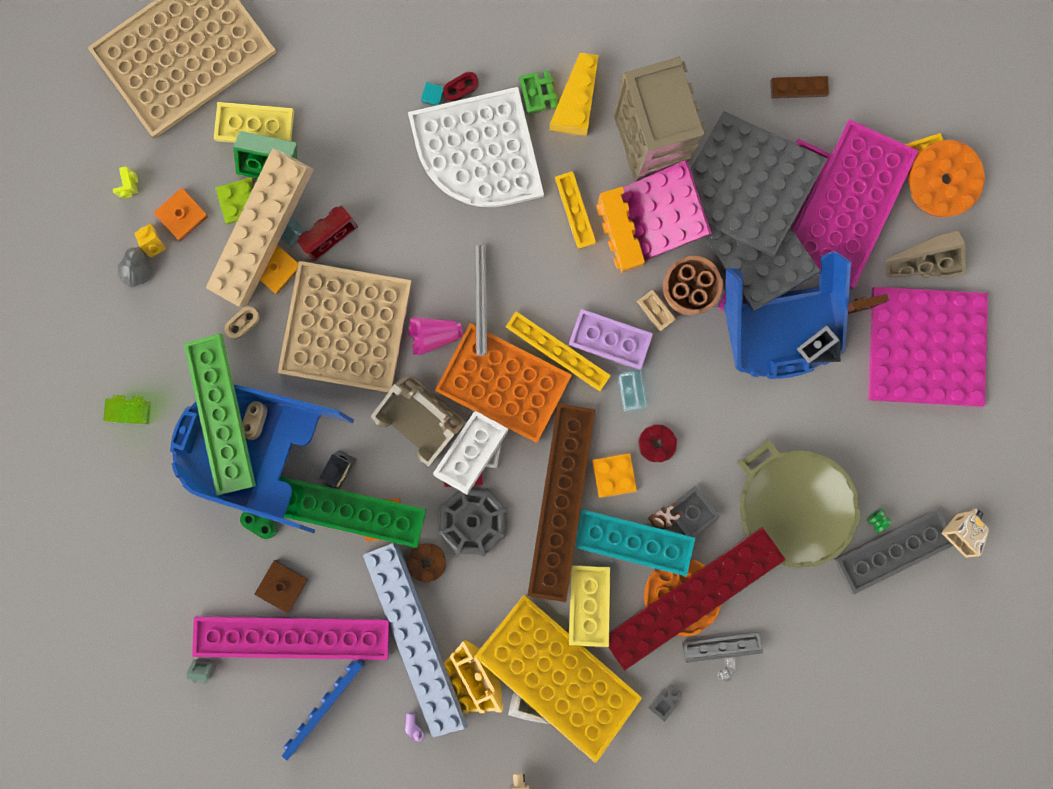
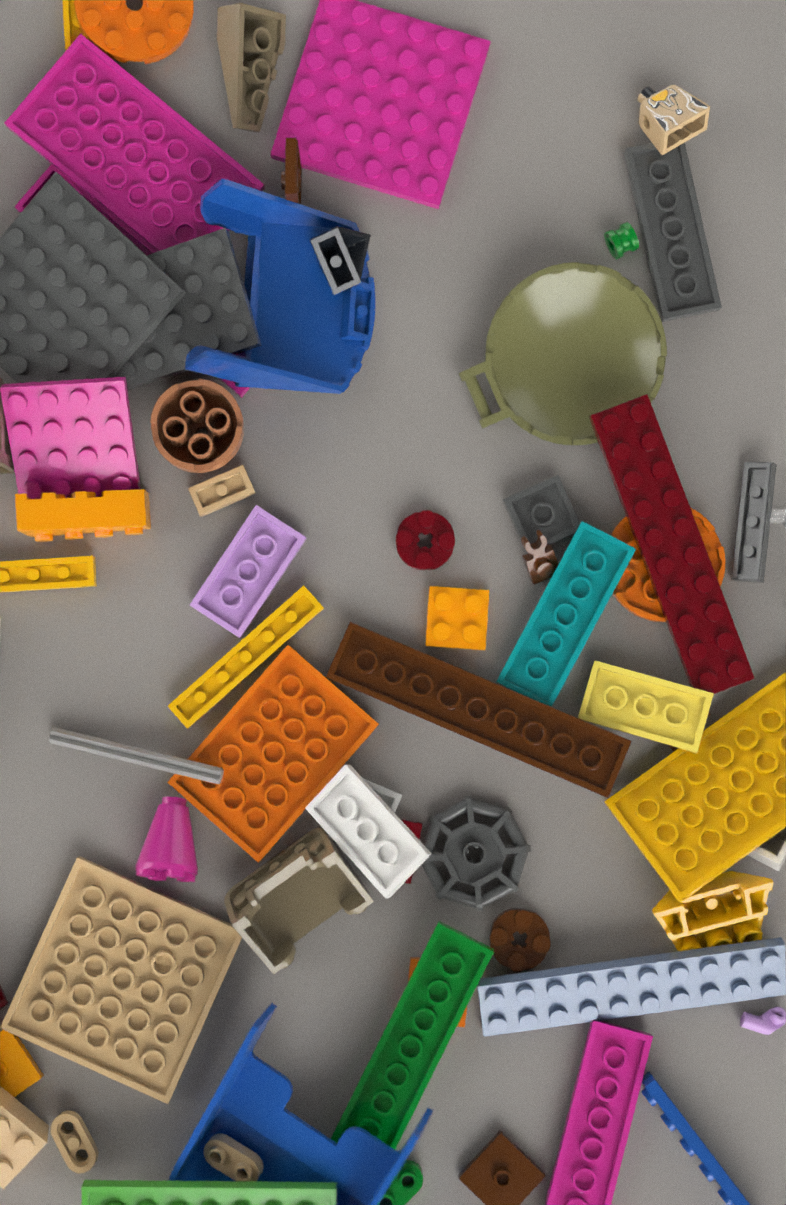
camera: 75 degrees left, 0 degrees up
black torso [319,450,356,490] -> none
clear light blue slope [617,370,646,411] -> none

